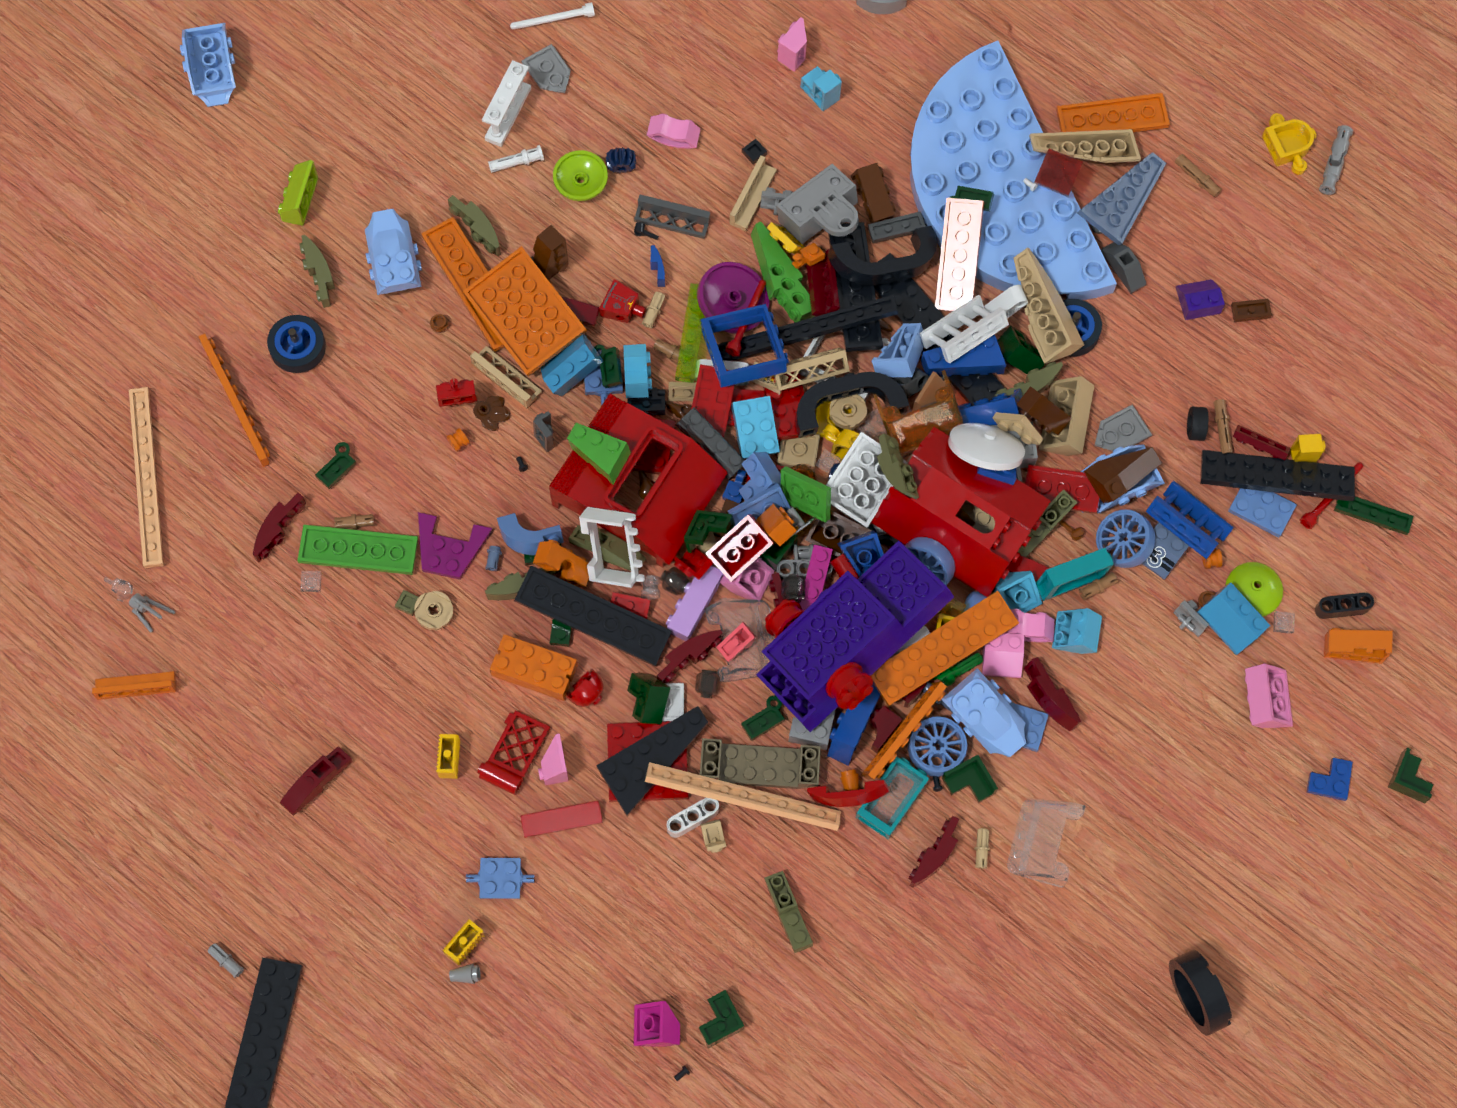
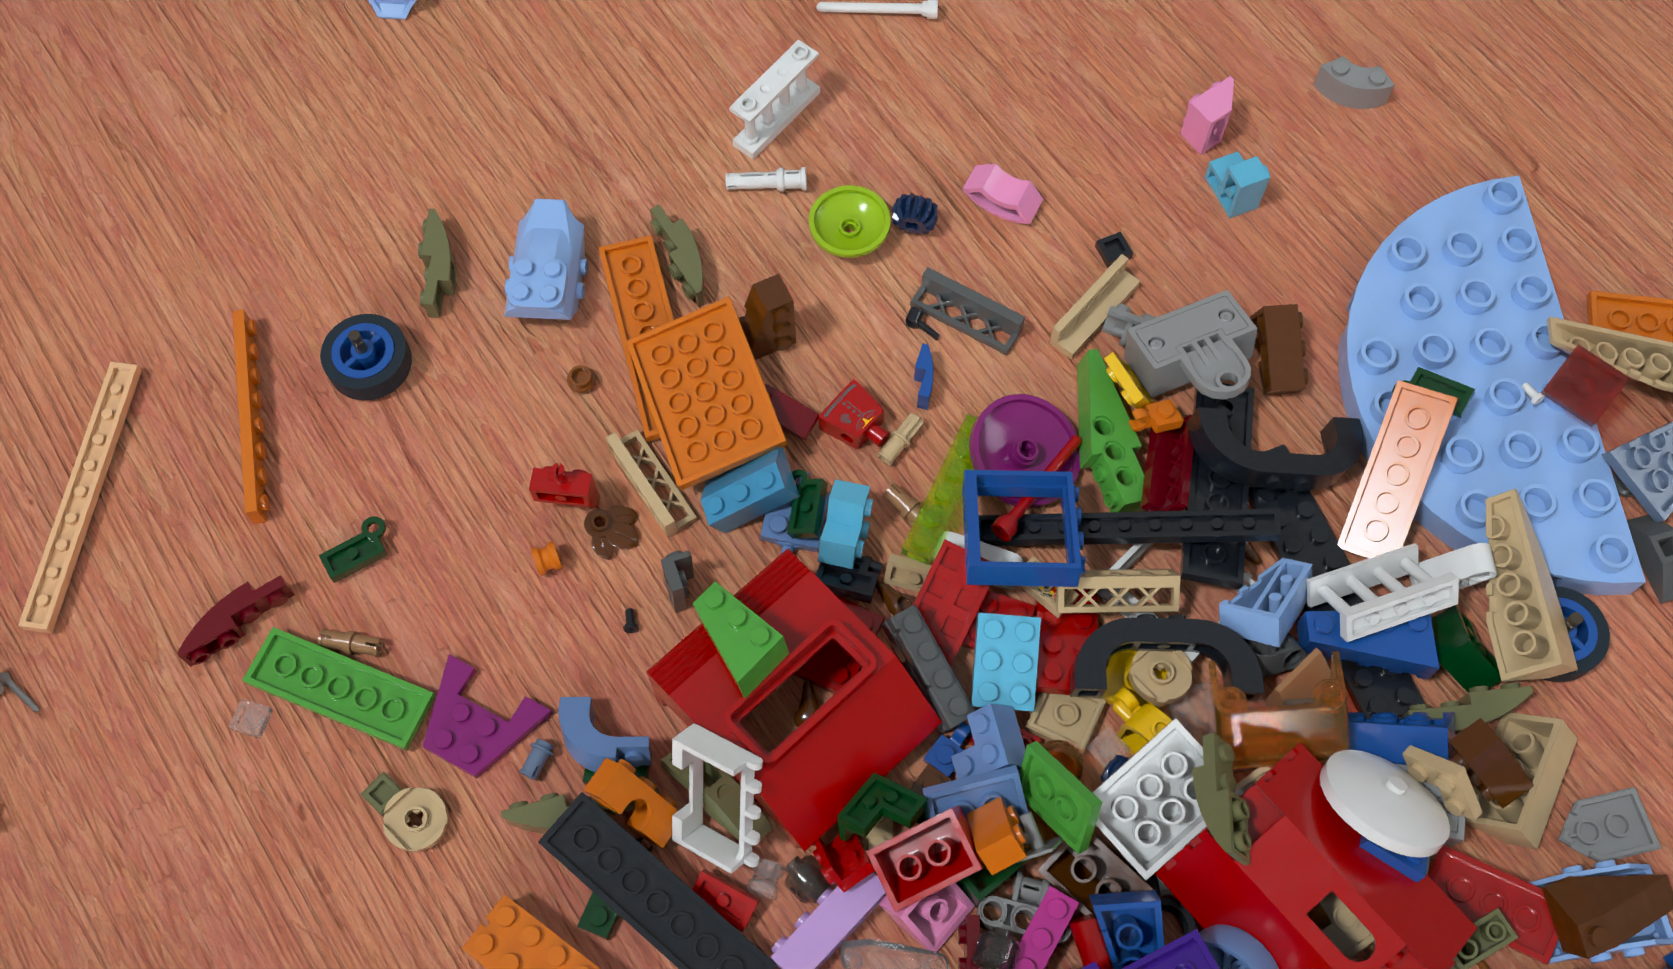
camera: 20 degrees right, 5 degrees down
lime slope [278,160,318,226] -> none
light grey tile [521,44,571,93] -> none
dark grey plate [868,211,926,244] -> none

